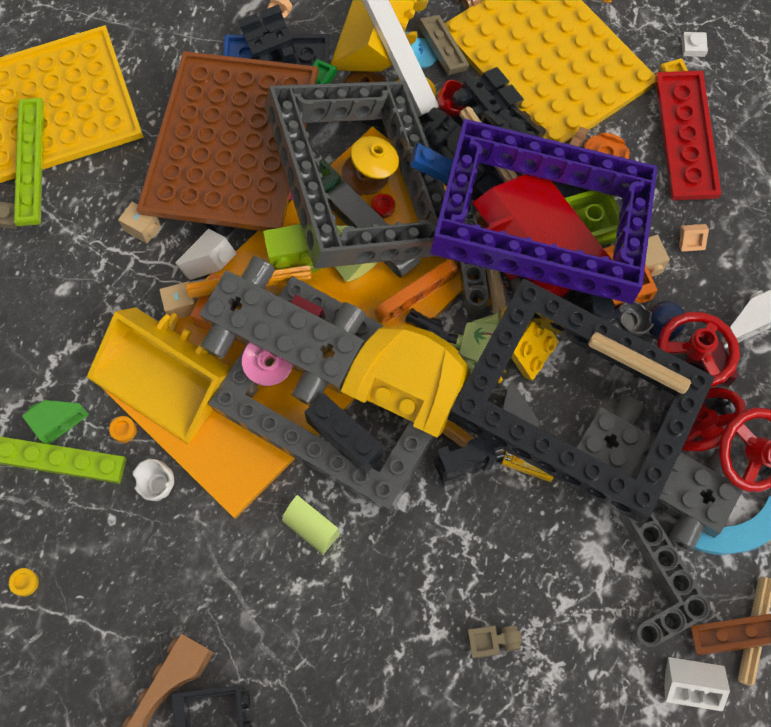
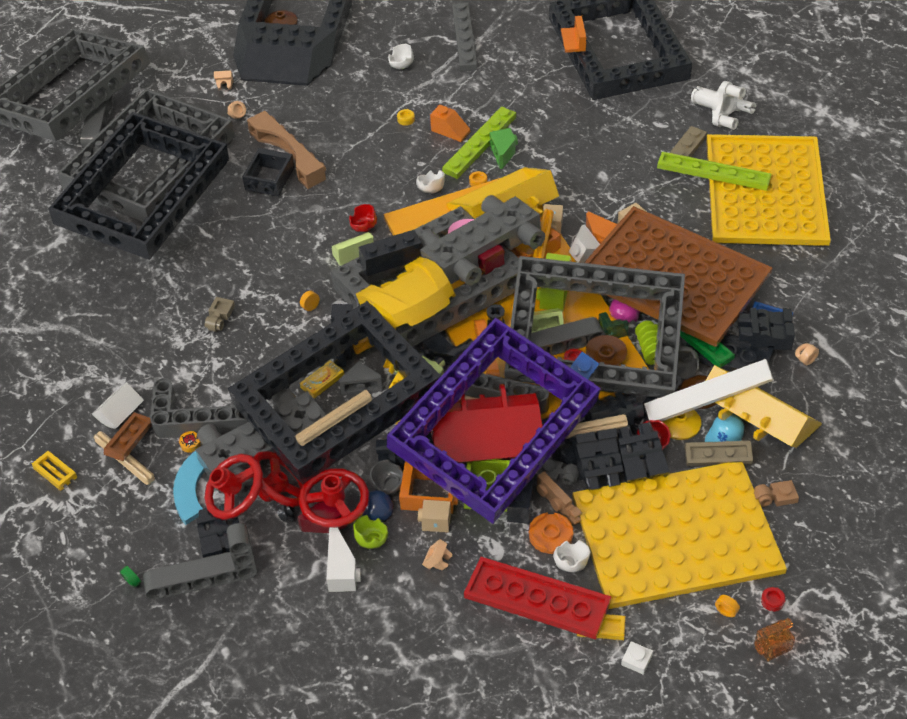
camera: 115 degrees right, 20 degrees down
yellow dish [351,136,399,179] -> none
none -> light orange tile [179,431,201,453]
none -> light orange tile [300,291,320,311]
none -> red hair [349,204,377,232]
none -> lime hair [353,515,388,549]
none -> orange slope [430,104,471,142]
none -> black bush [487,304,505,326]
none -> white hair [553,540,591,572]
none -> orange slope [586,211,617,244]
none -> lime piece [635,320,658,365]

